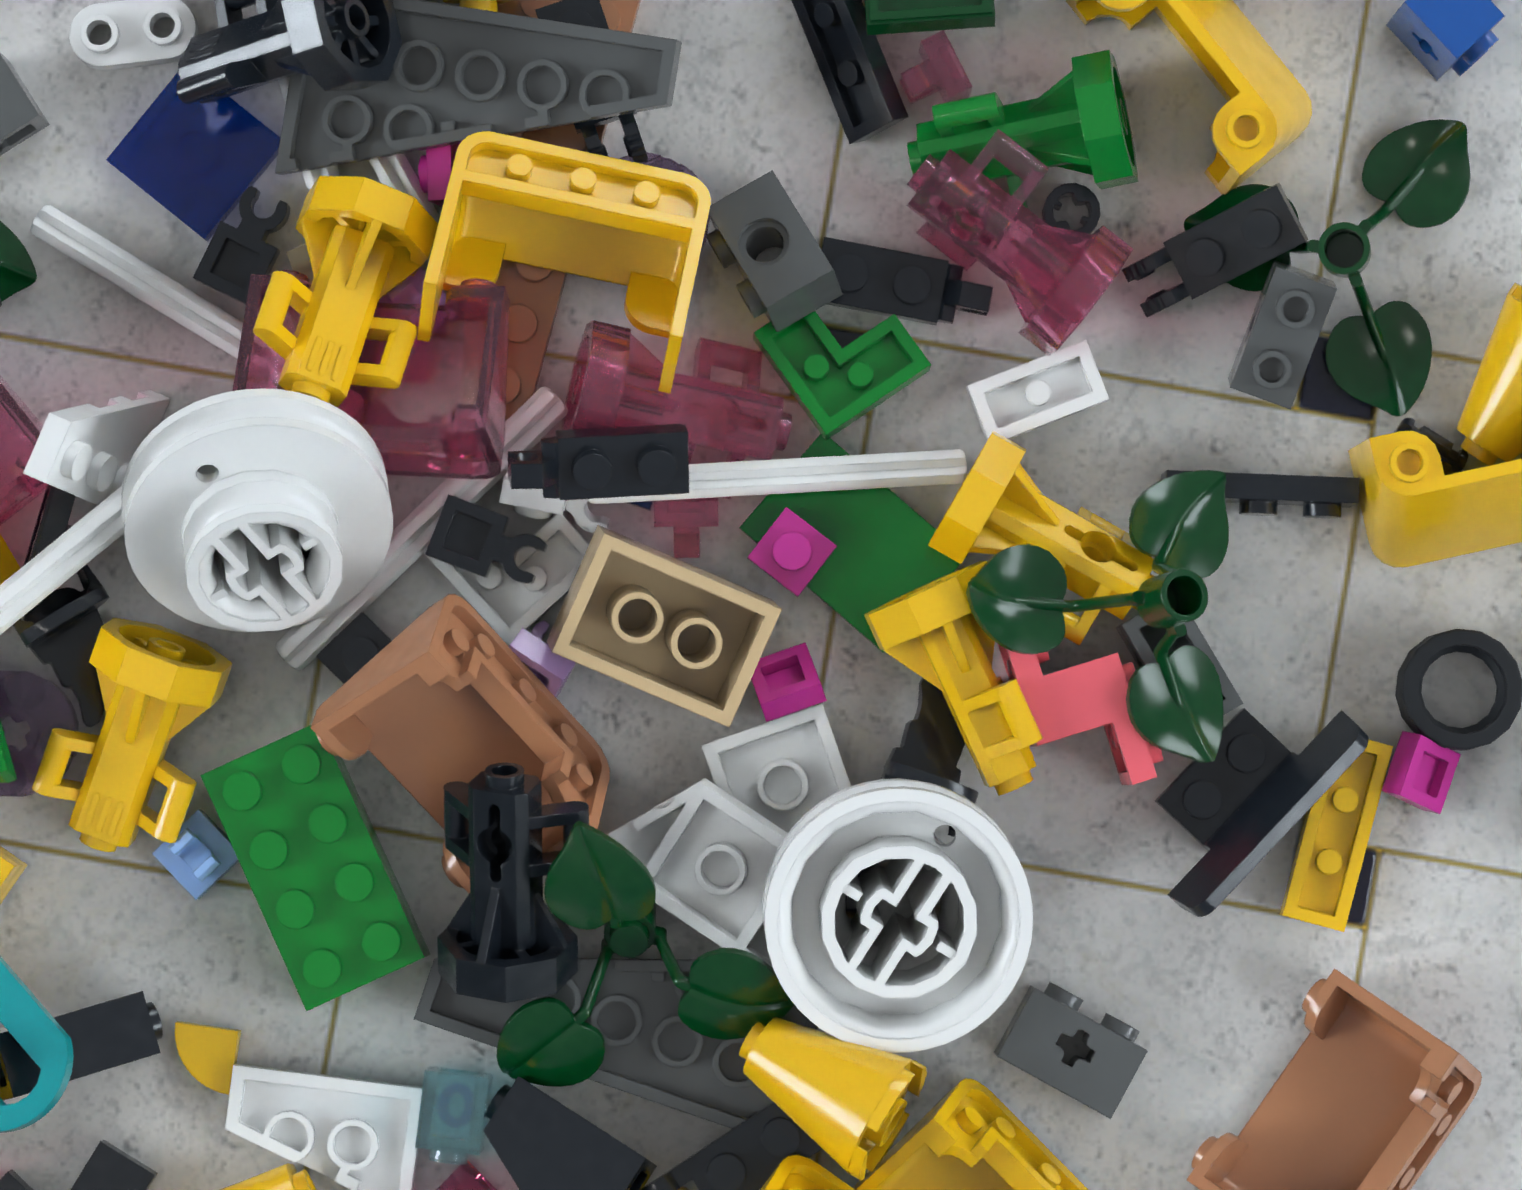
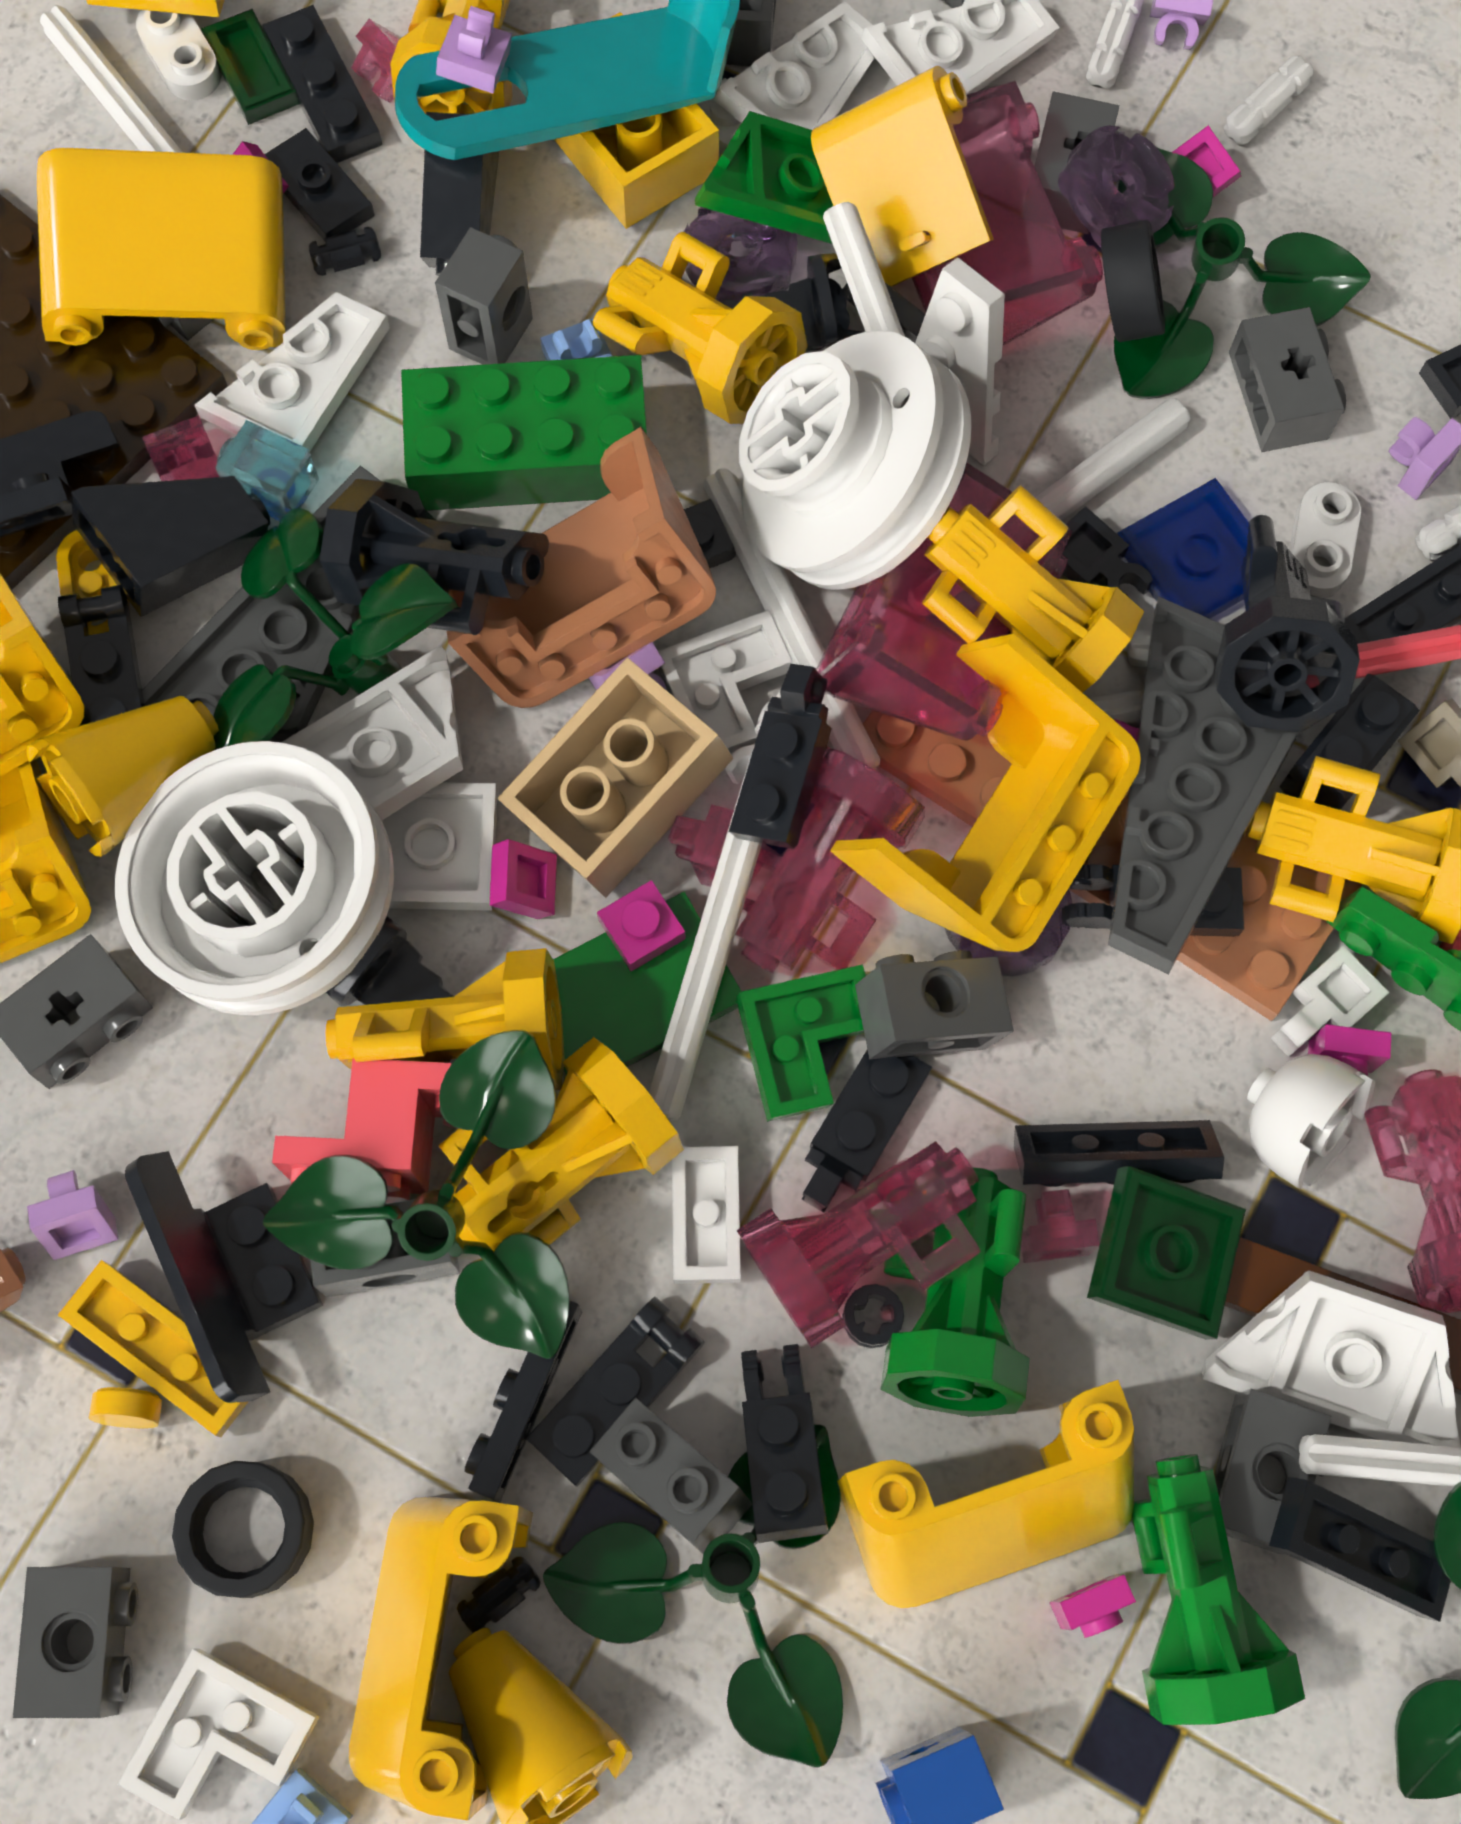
camera: 105 degrees right, 15 degrees down
yellow tile [175,1021,241,1095] -> none
black plate [425,494,548,584] -> none
dark pink plate [1382,731,1461,814] -> none
none -> lavender tile [27,1170,119,1260]
none -> yellow tile [88,1387,163,1429]
none -> black piece [309,227,381,276]
none -> dark grey brick [435,227,533,365]
none -> black plate [525,1296,705,1487]

